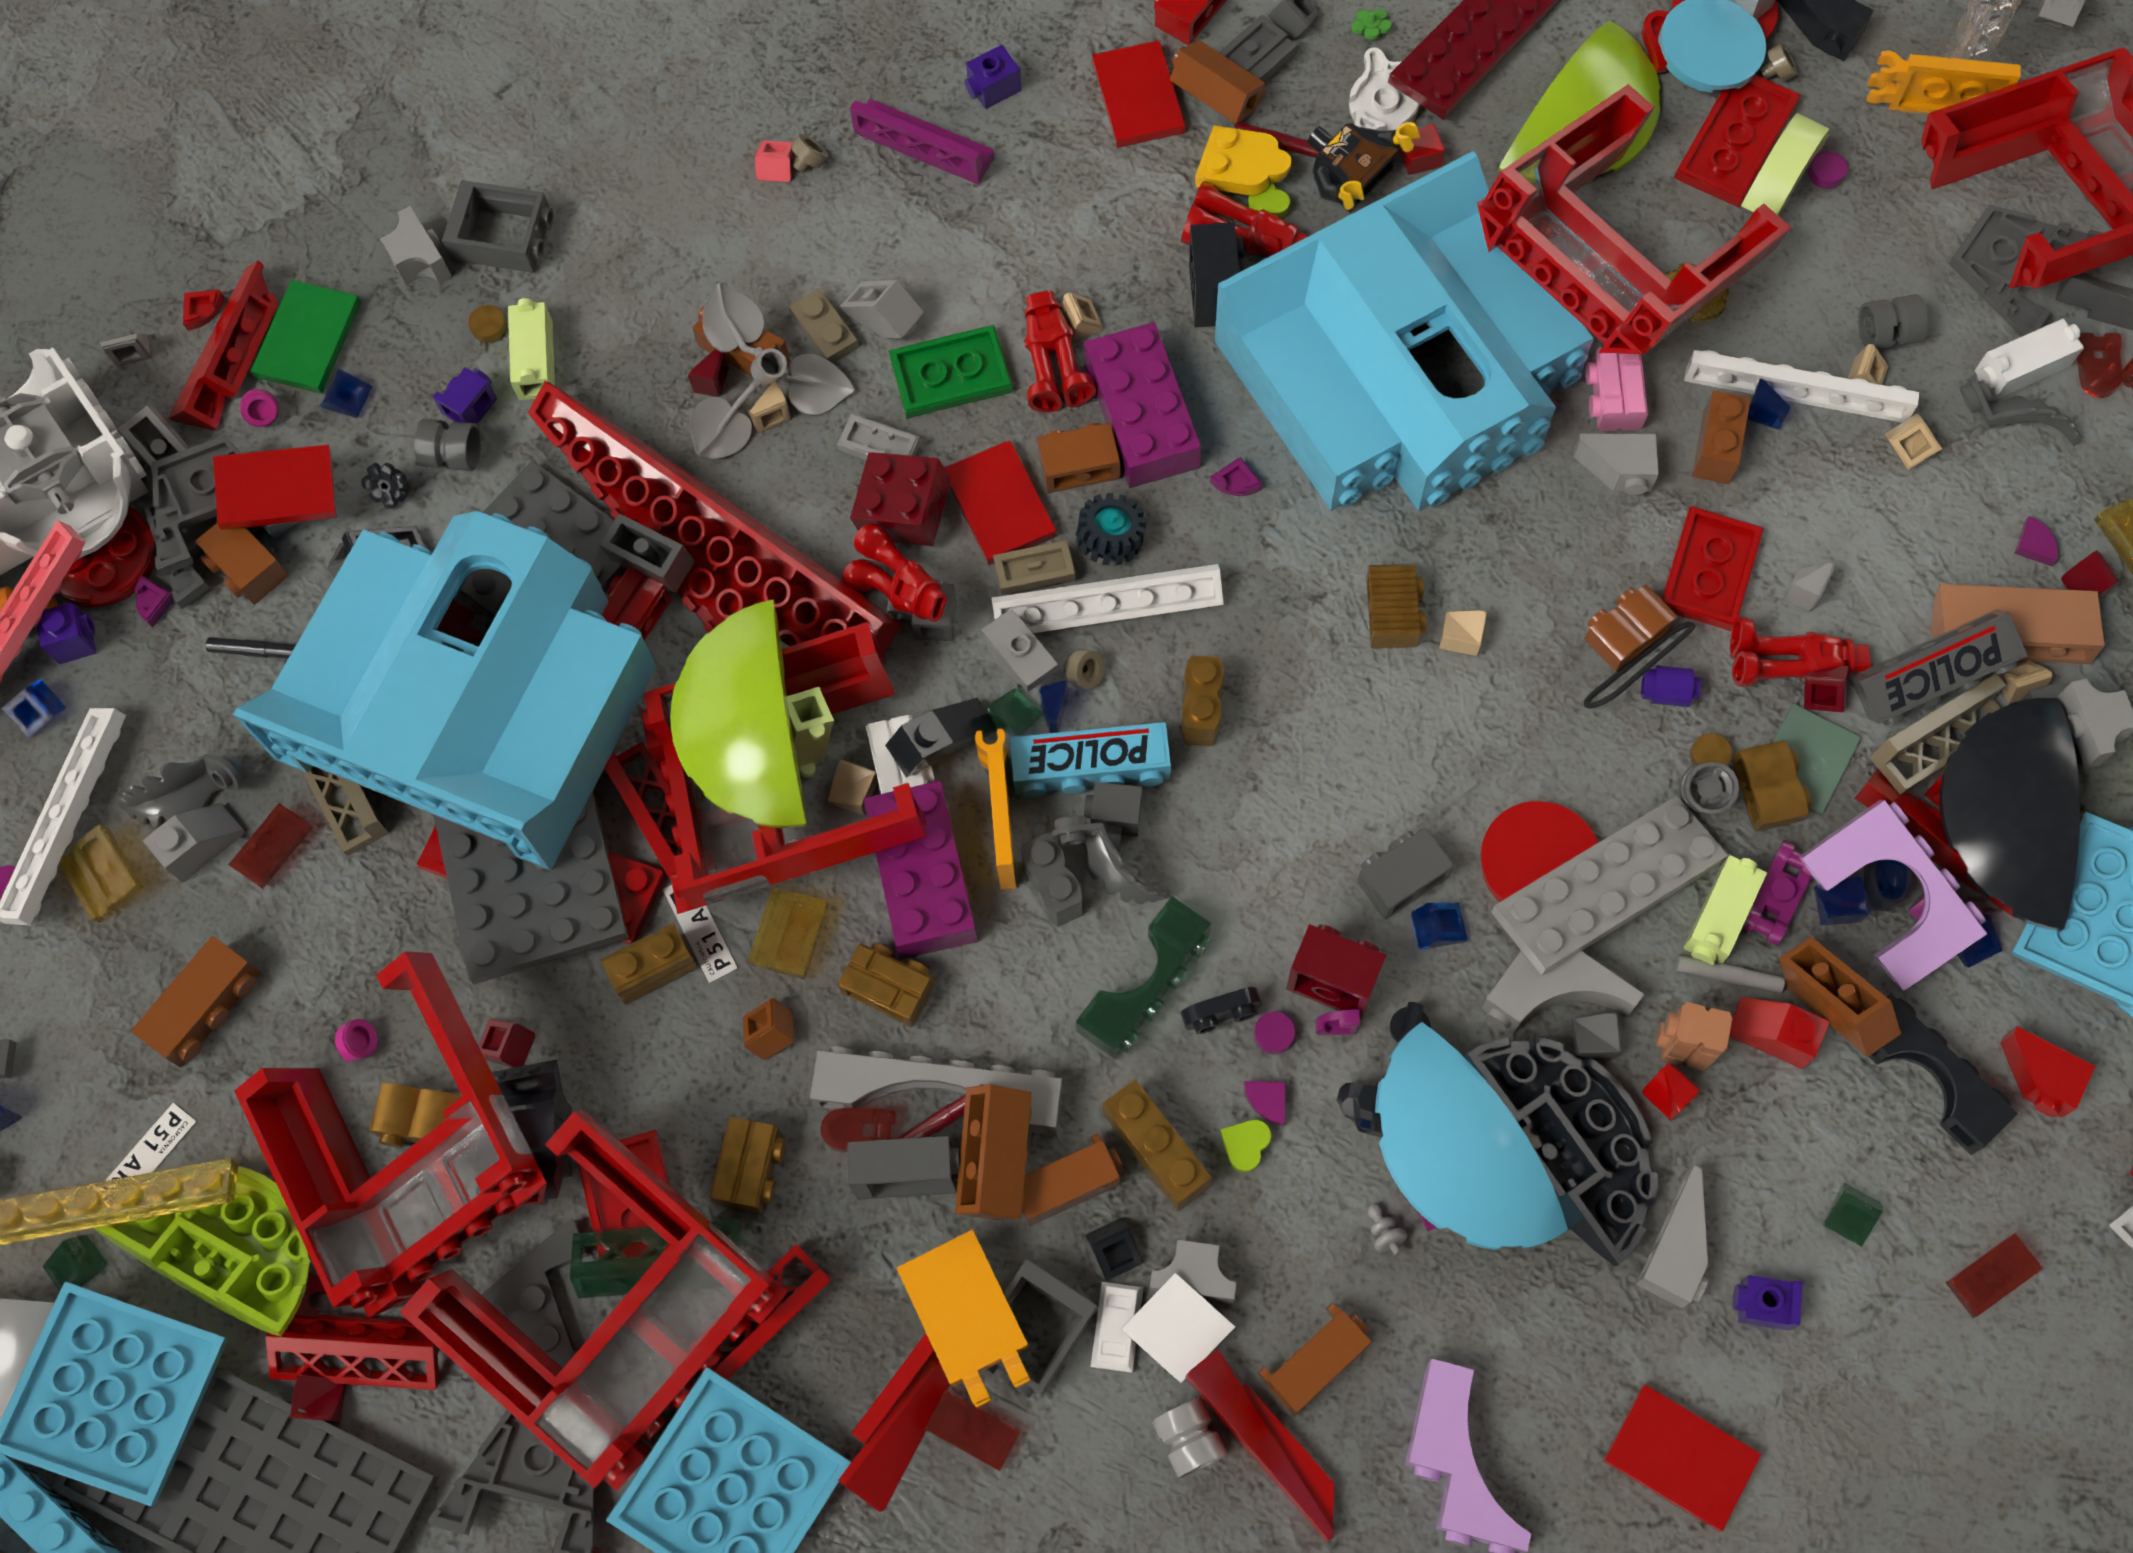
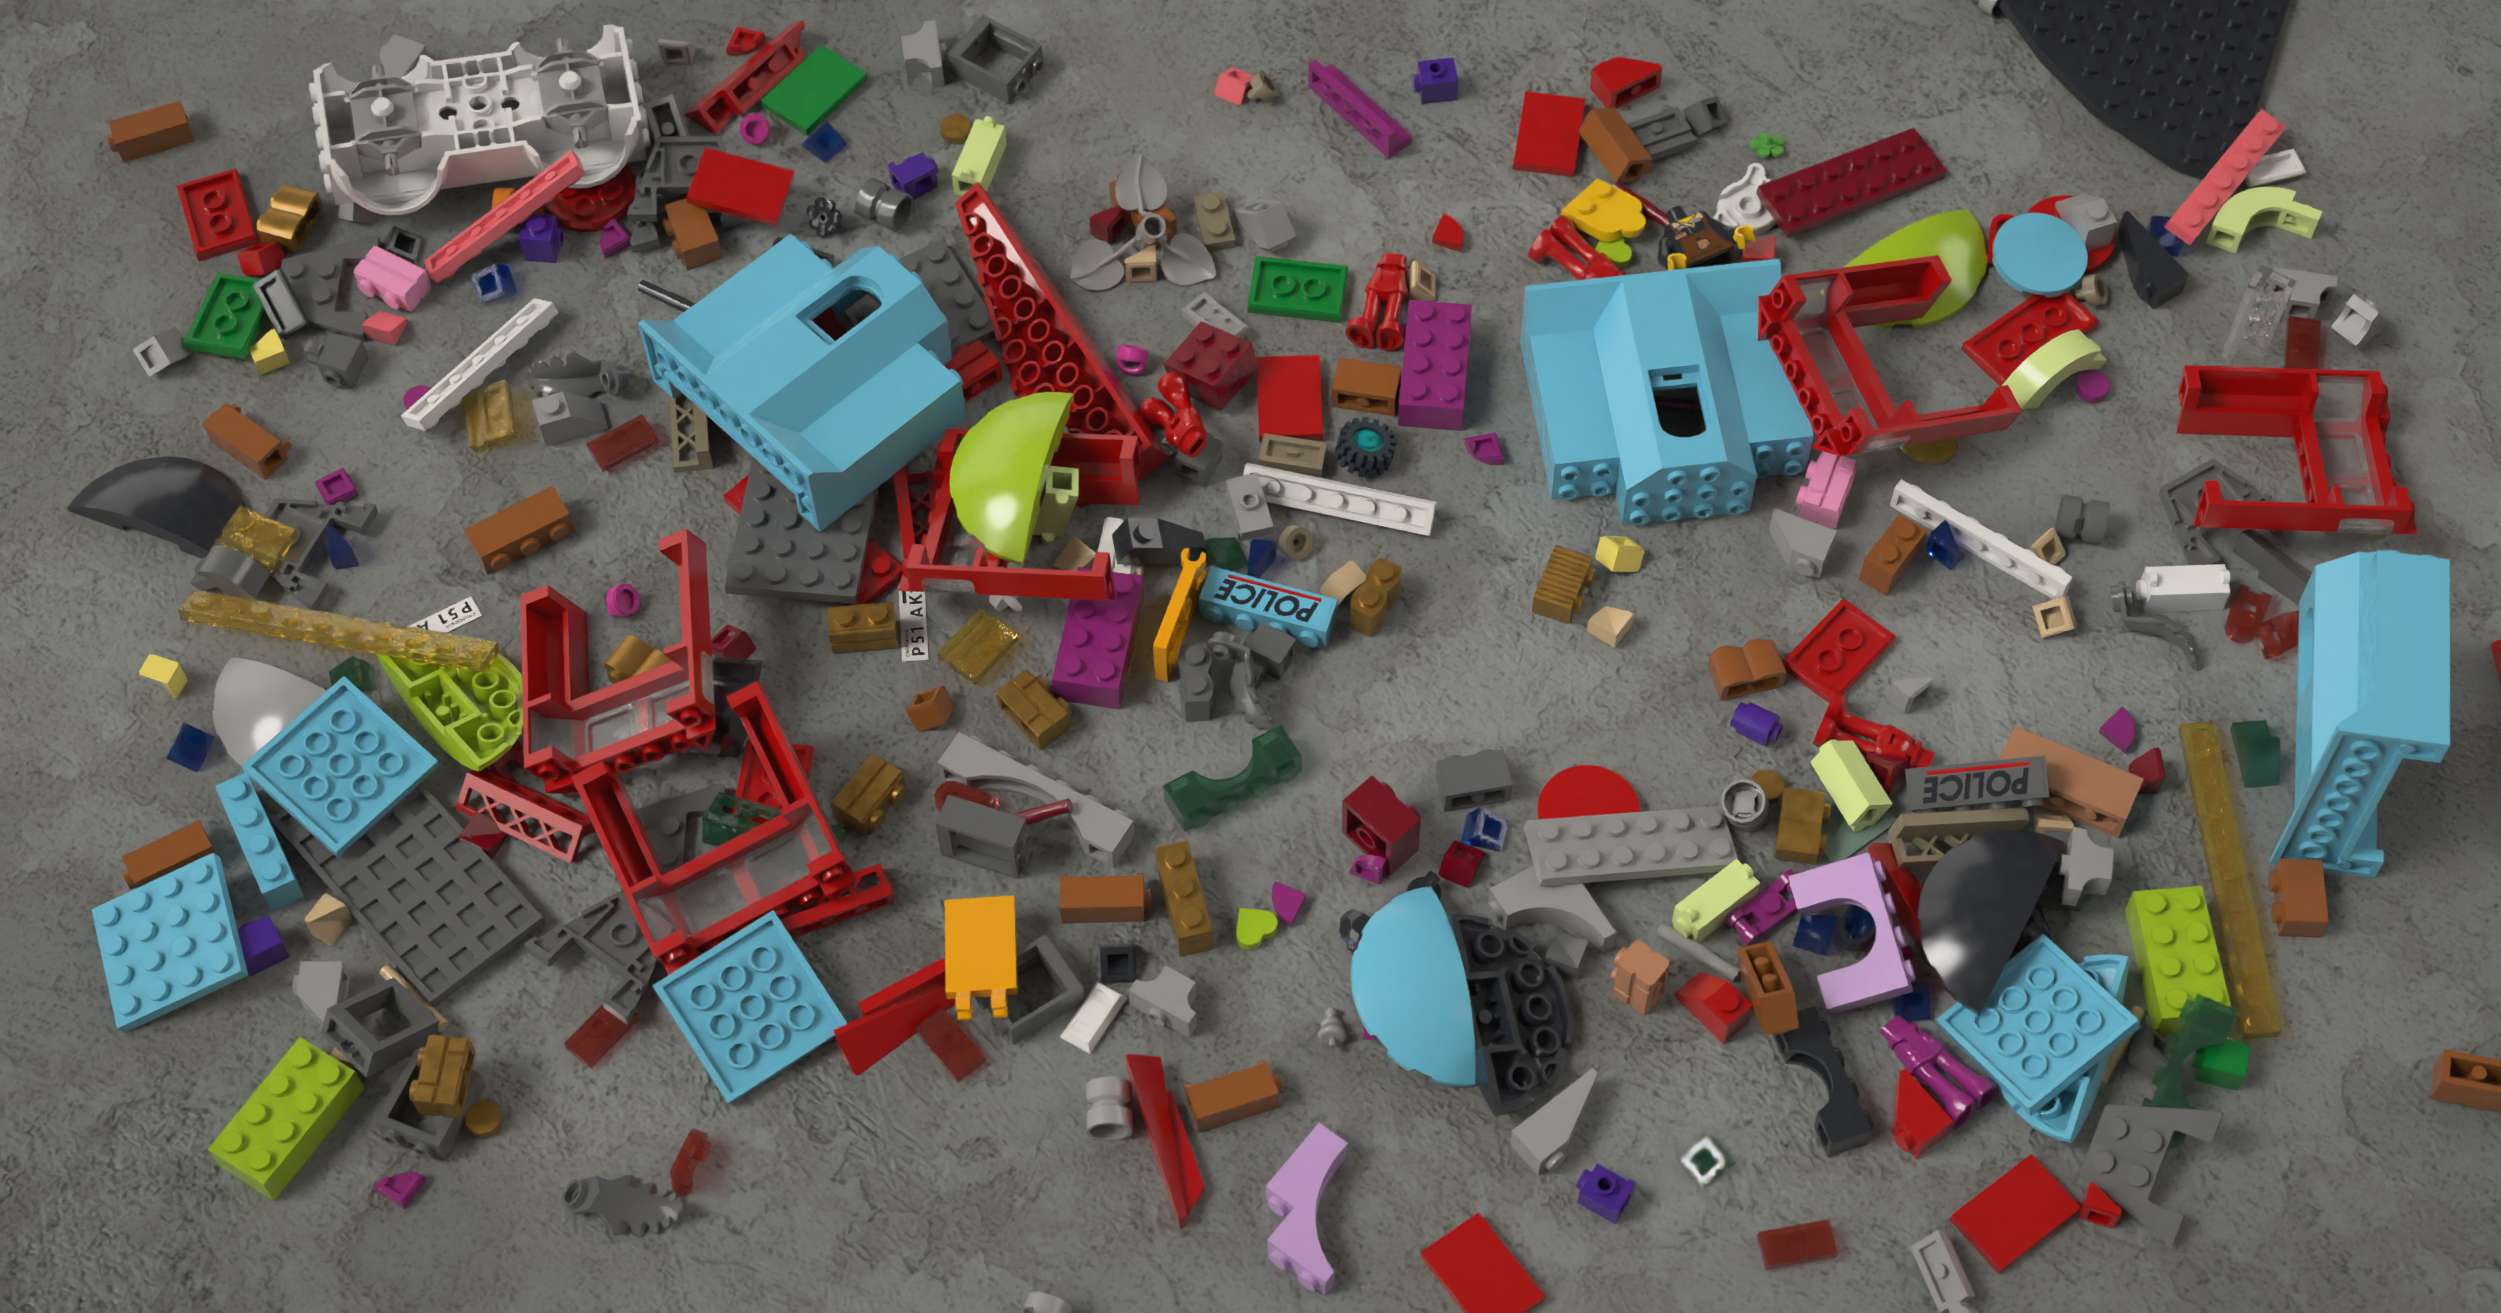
camera: 20 degrees right, 10 degrees down
dark grey brick [599,514,695,593] -> none
dark orange brick [955,1084,1032,1220] -> none
white sticker [1121,1273,1235,1383] -> none
black plate [1180,987,1263,1034] -> none
black brick [1189,222,1246,328] -> none
magenta tile [1254,1012,1295,1055] -> none
black piece [1584,622,1695,709] -> none
red slope [1642,1062,1700,1121] -> none
light orange tile [1867,50,2021,114] -> none
none -> dark pink tile [1116,344,1149,375]
none -> tan slope [1320,560,1366,607]
none -> red tile [1432,213,1463,252]
none -> dark red slope [1438,840,1486,888]
none -> light yellow slope [1595,536,1645,572]
none -> yellowish green brick [1810,740,1892,832]
none -> magenta piece [1880,1015,1999,1131]
none -> clear red plate [2283,315,2321,369]

